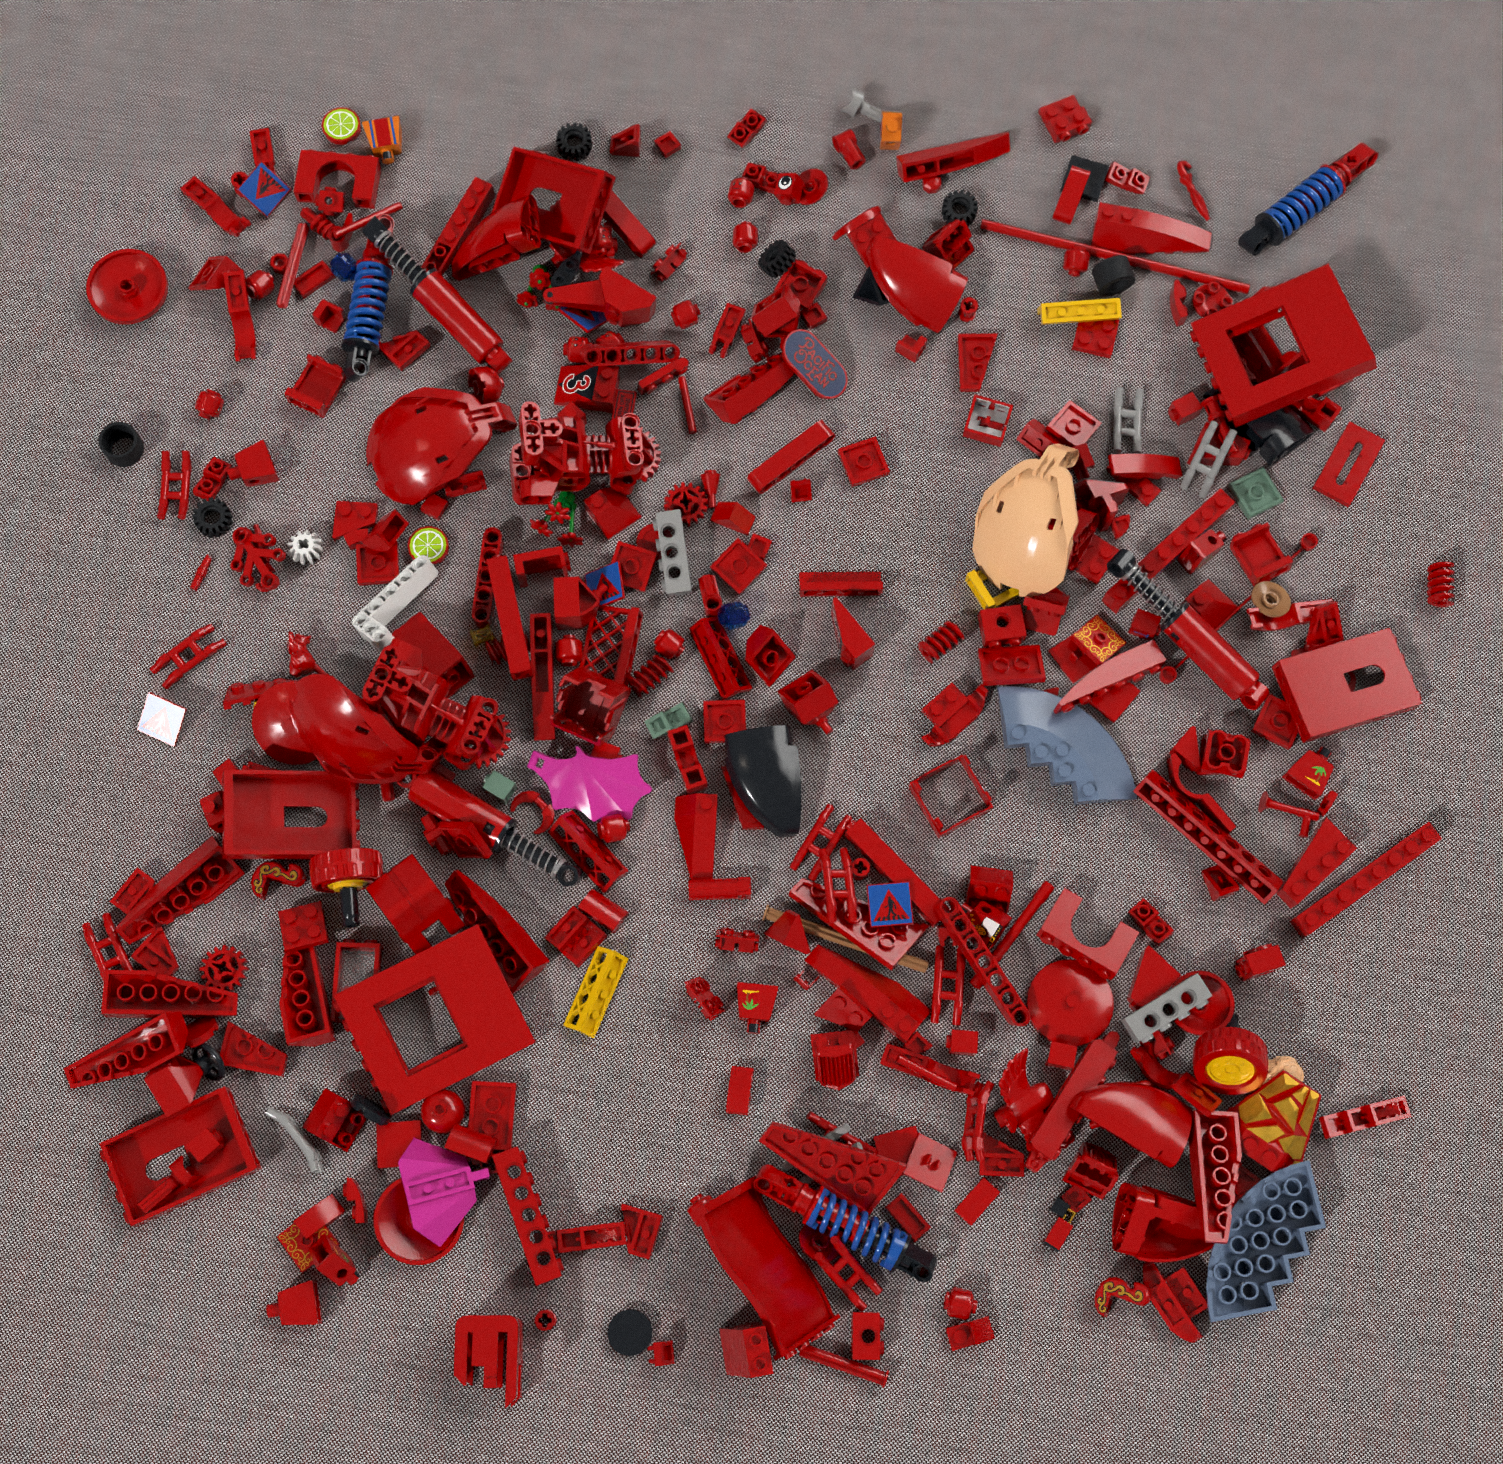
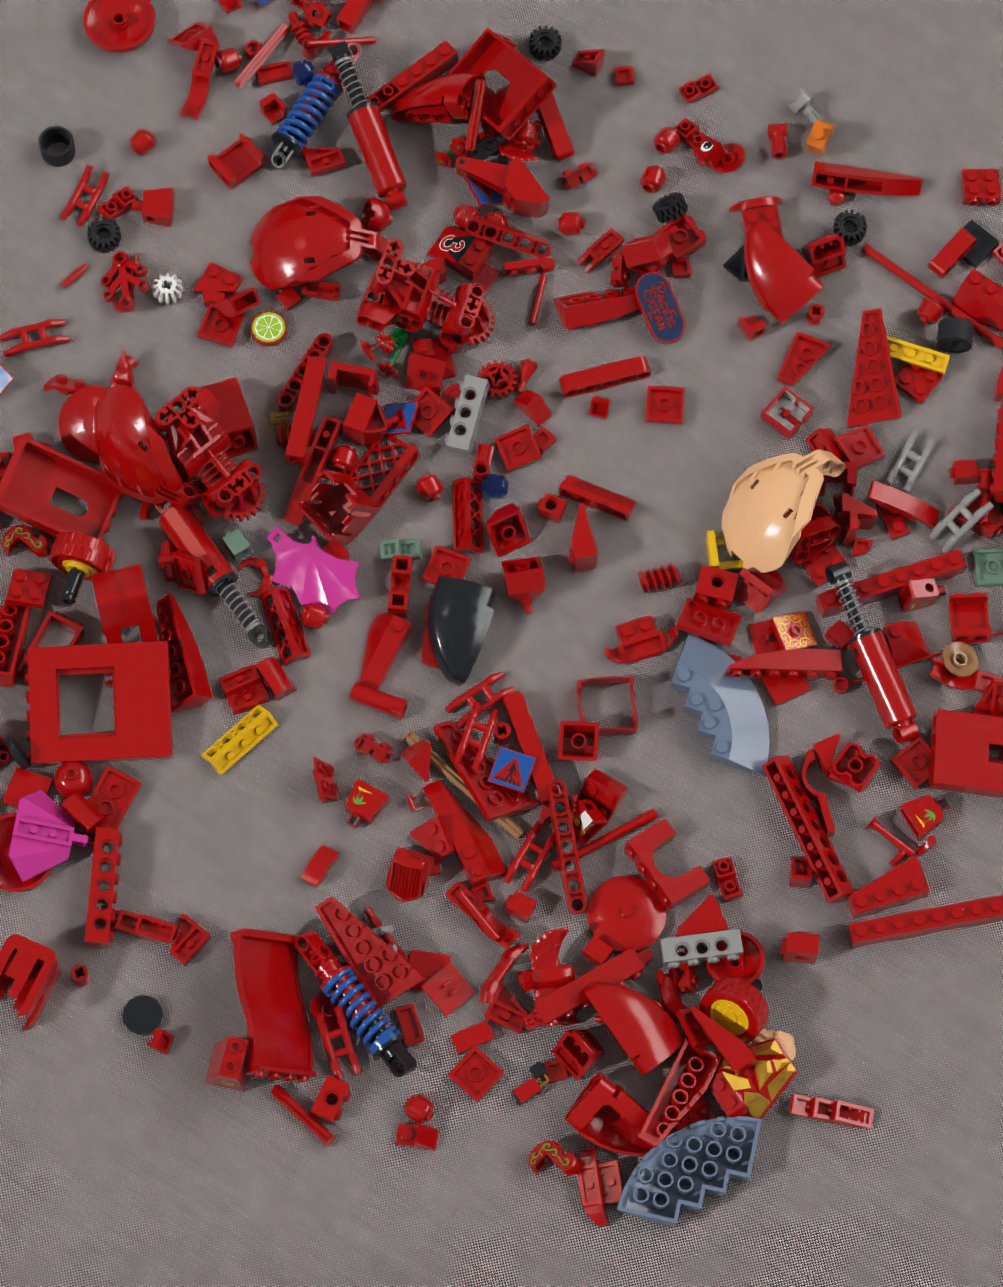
camera: 25 degrees right, 5 degrees down
white beam [352,555,438,652] -> none
red piece [627,655,674,699] -> none
none -> red piece [404,352,447,396]
none -> red plate [448,1046,504,1103]
none -> red axle [465,79,486,151]
none -> red brick [537,493,567,524]
none -> red slope [557,720,599,761]
none -> red slope [690,1006,757,1077]
none -> red wing [846,308,902,428]

